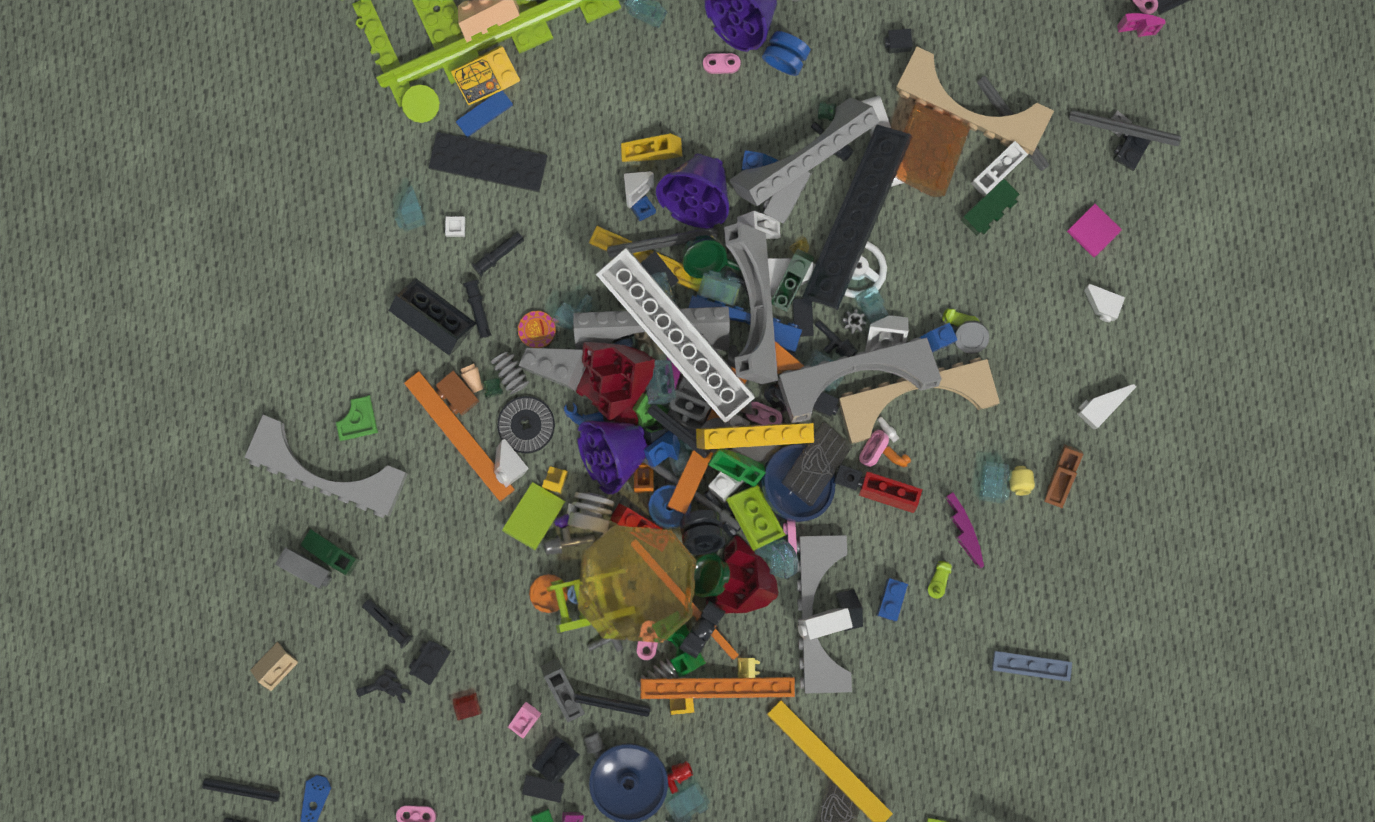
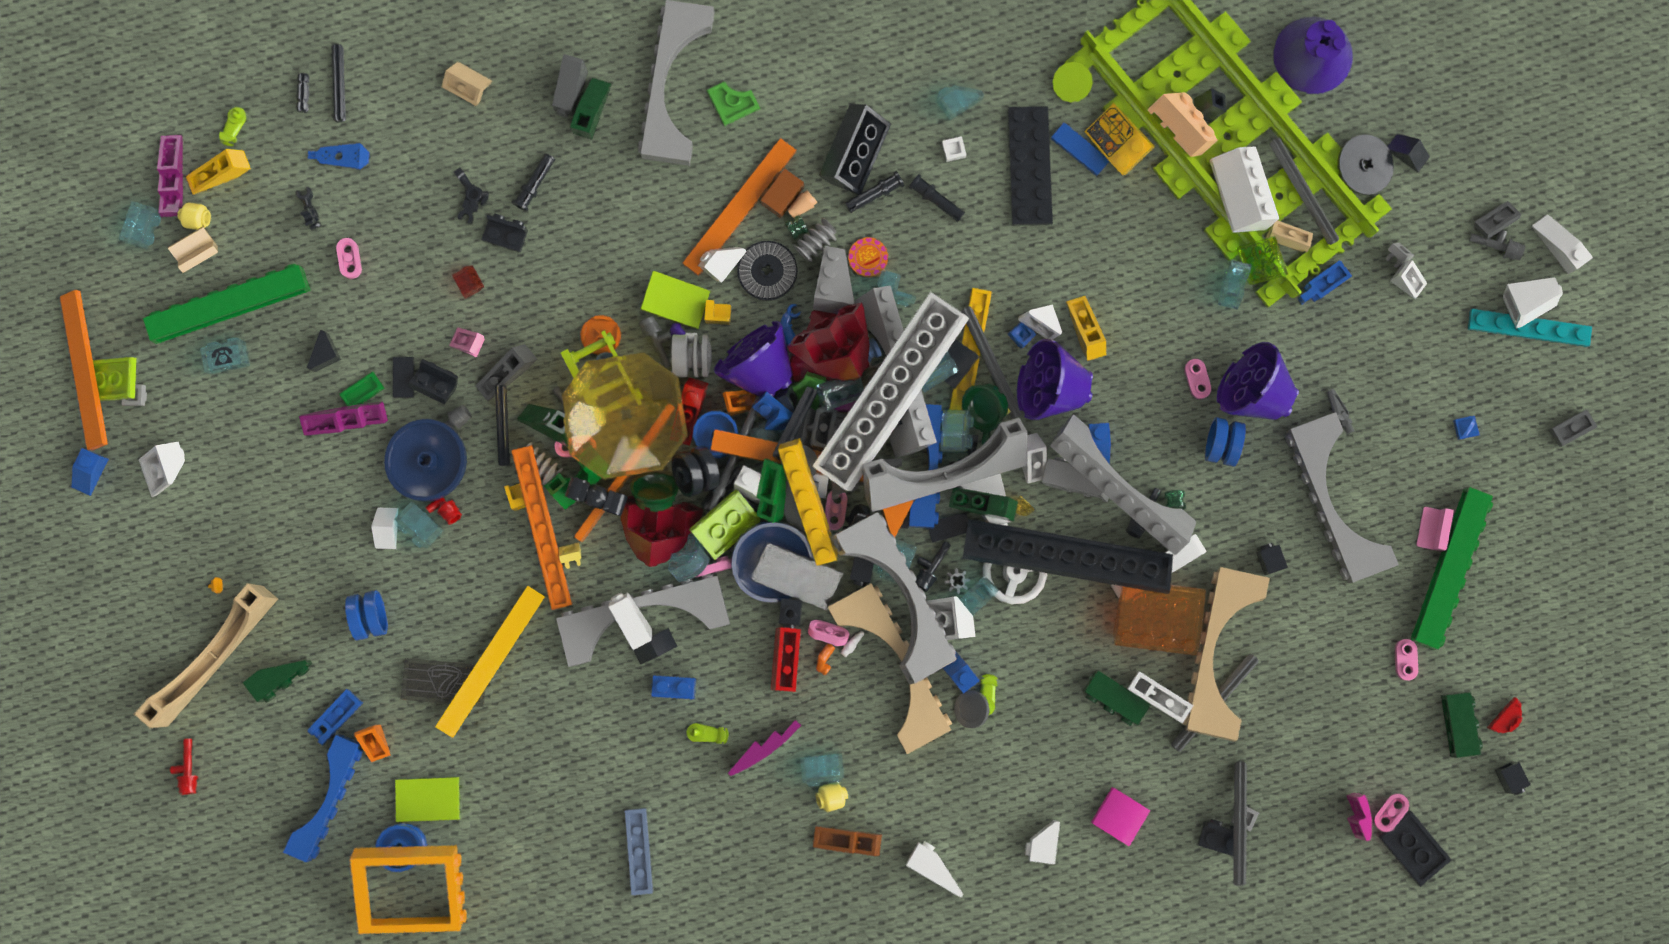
camera: 80 degrees right, 0 degrees up
none -> dark green slope [517,404,579,447]

